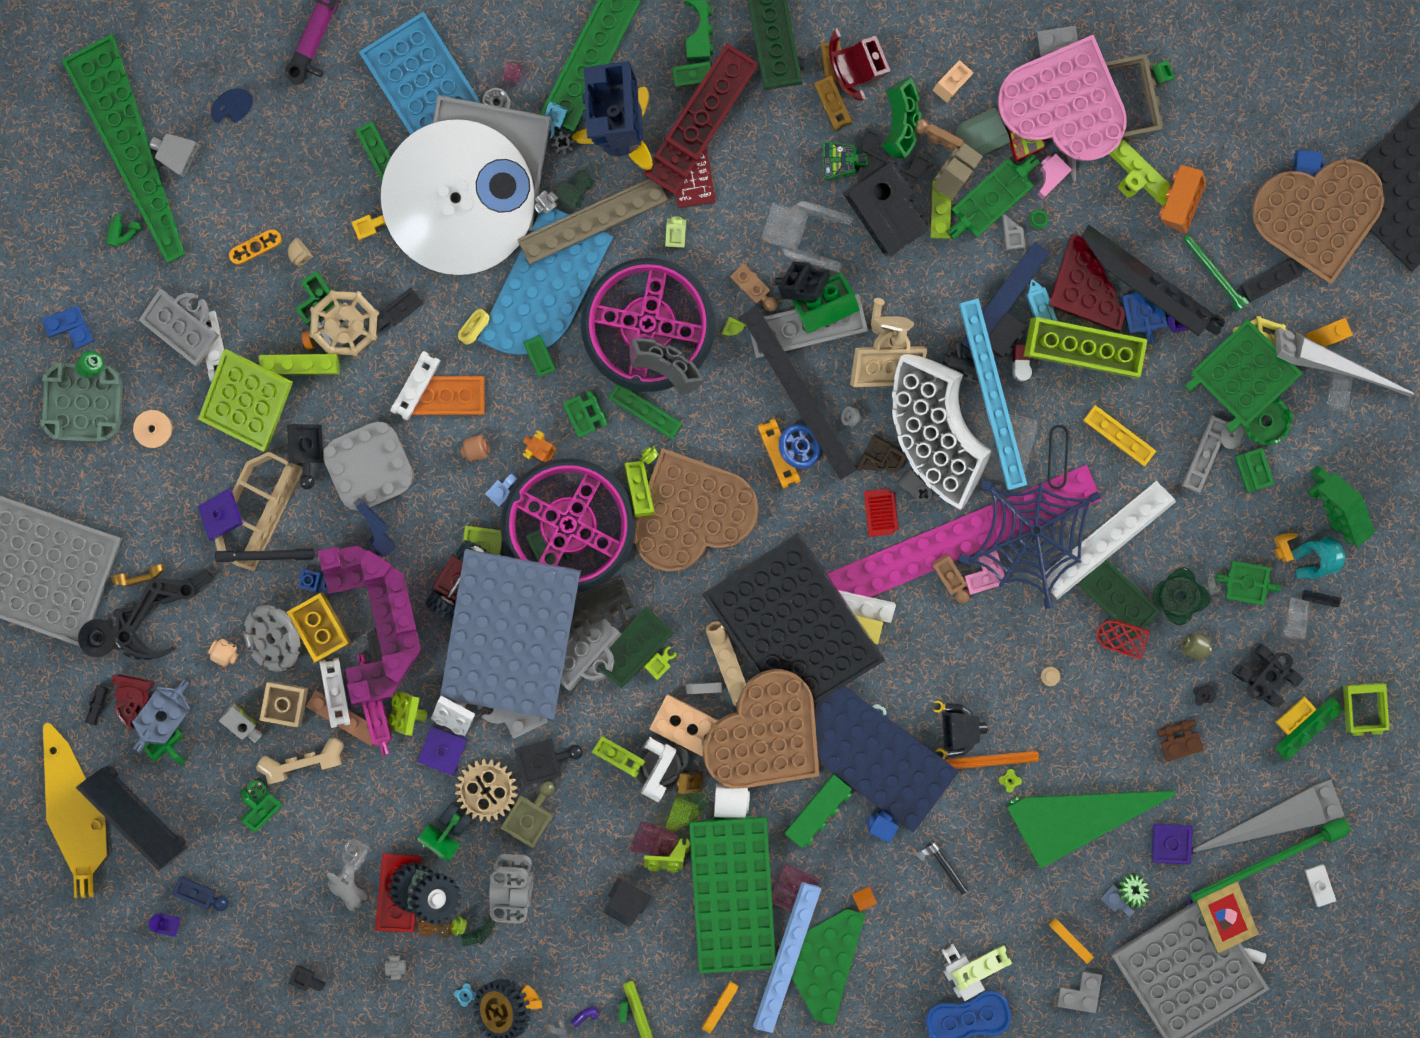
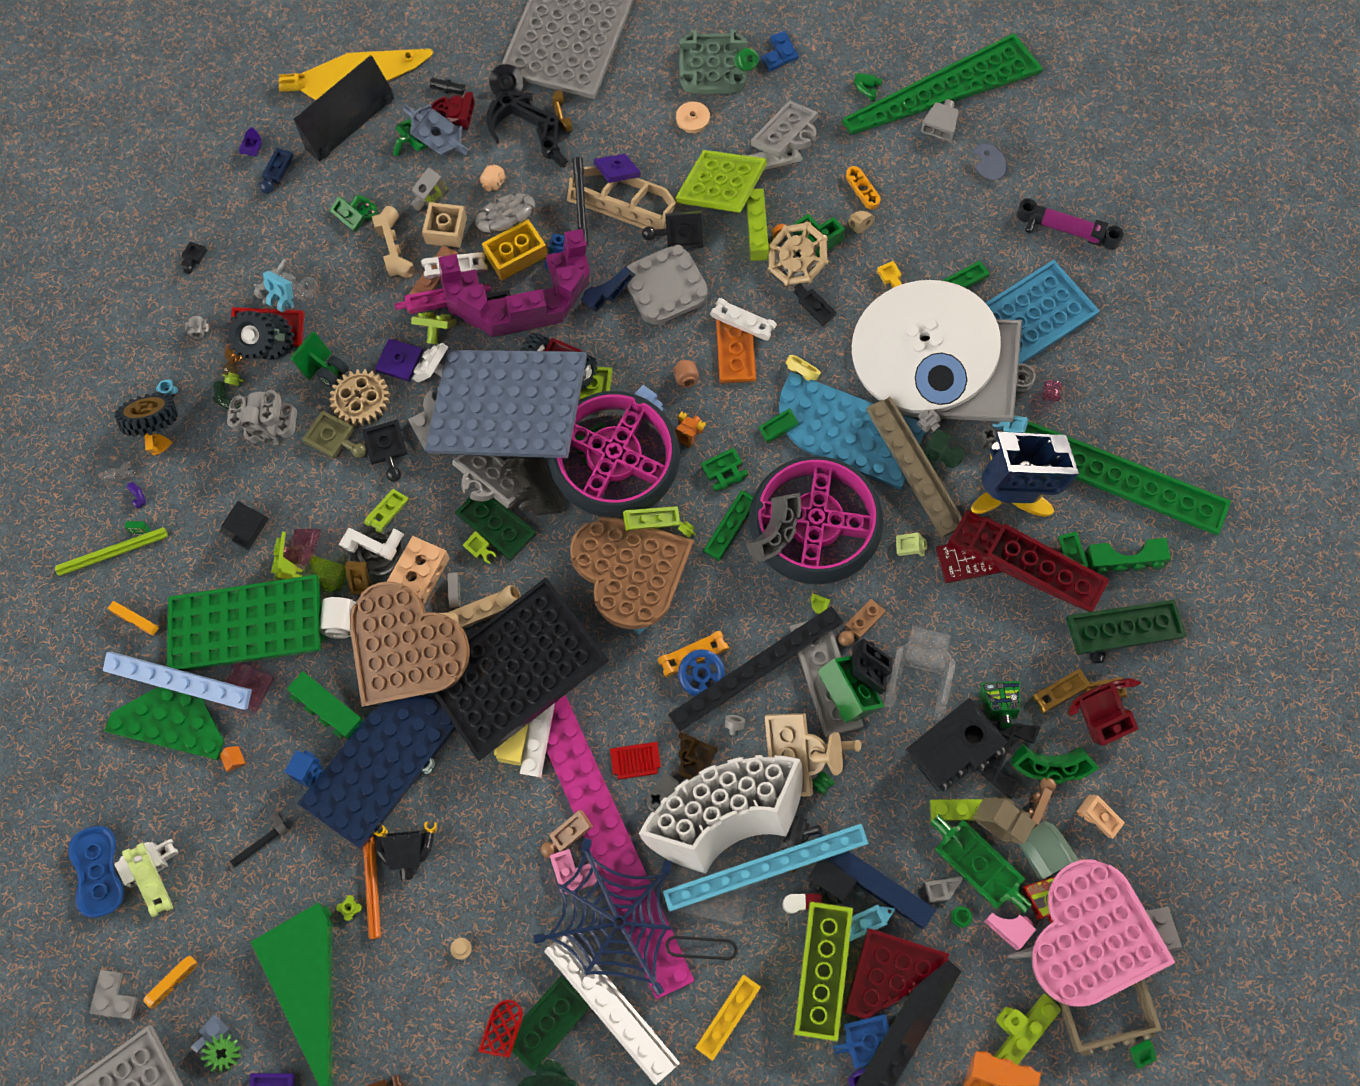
camera: 90 degrees right, 20 degrees down
none -> medium azure plate [263,271,294,312]
none -> green wheel [812,770,835,796]

